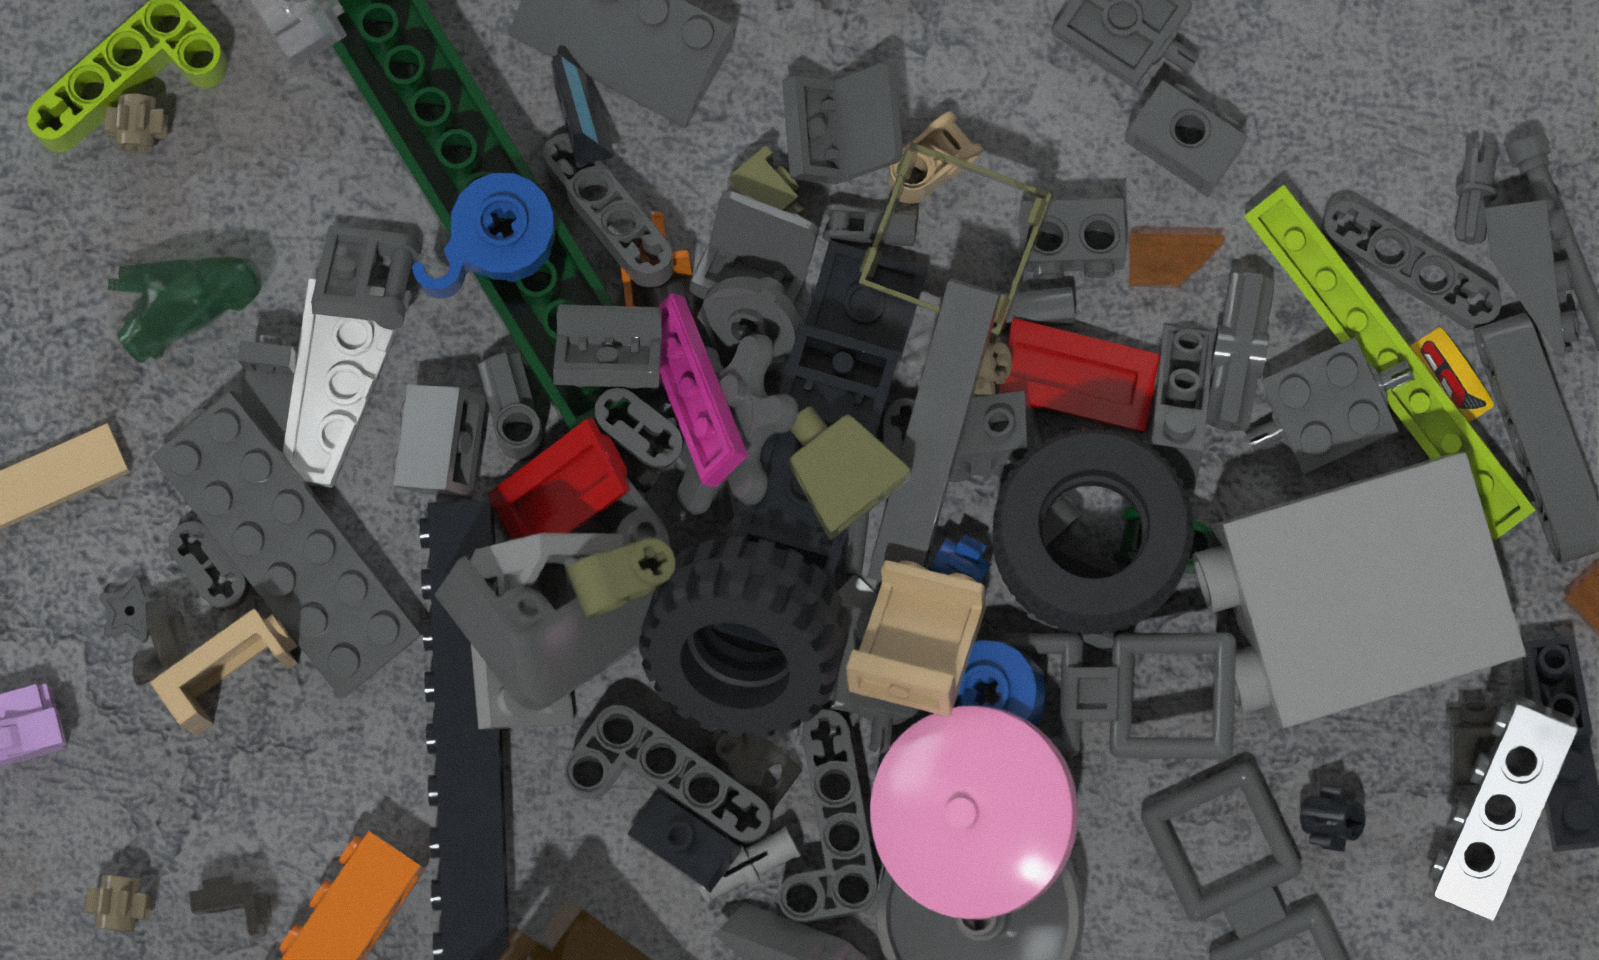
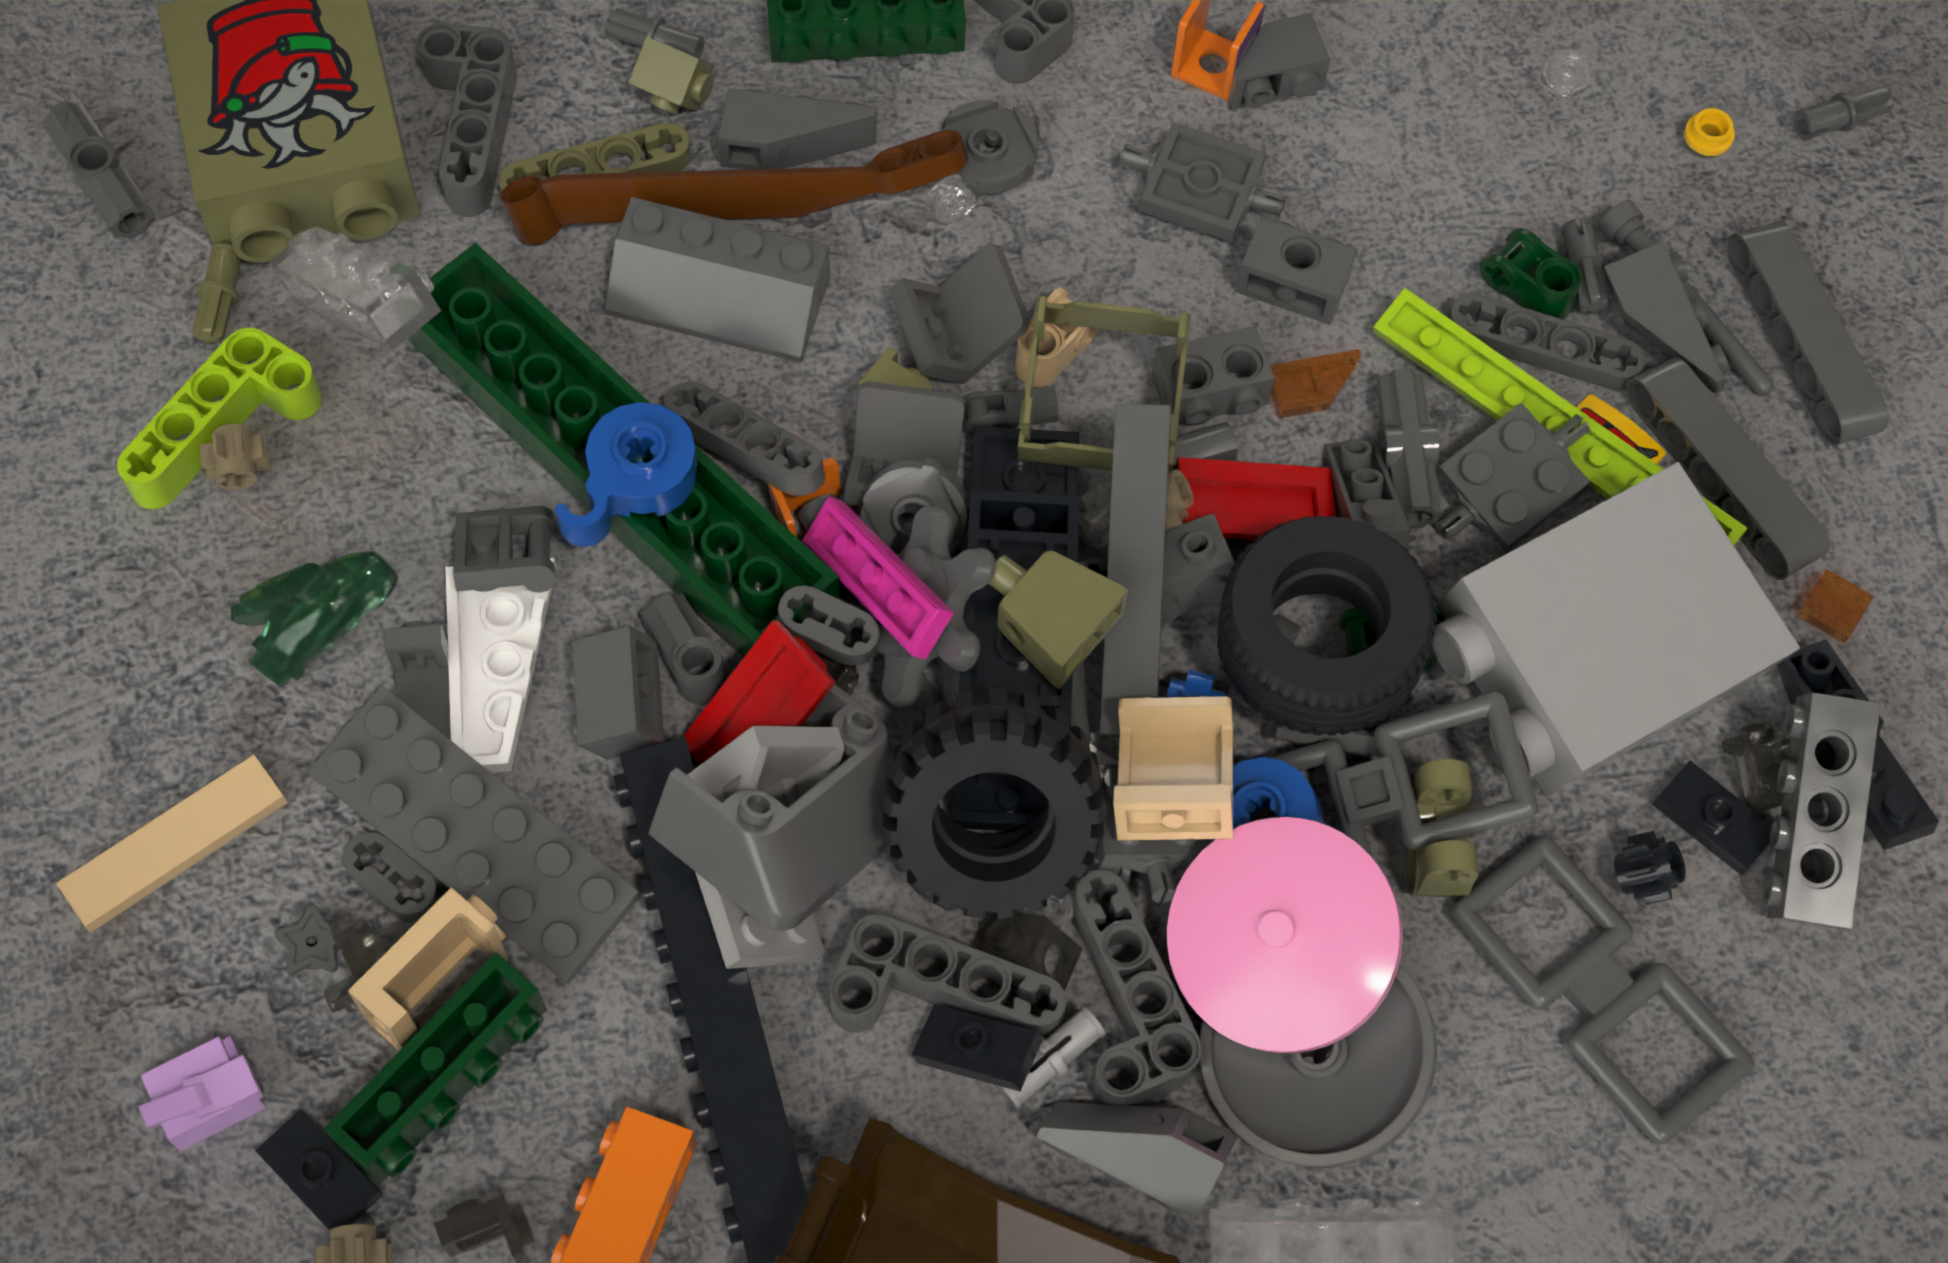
camera: 20 degrees left, 15 degrees down
black slope [551,55,614,165] -> none
dark grey bracket [553,305,662,388] -> none
olive piece [566,538,676,619] -> none
none -> black plate [255,1109,383,1231]
none -> dark green brick [324,952,547,1185]
none -> olive piece [1406,759,1478,897]
none -> dark green piece [1480,228,1582,320]
none -> black plate [1652,760,1772,876]

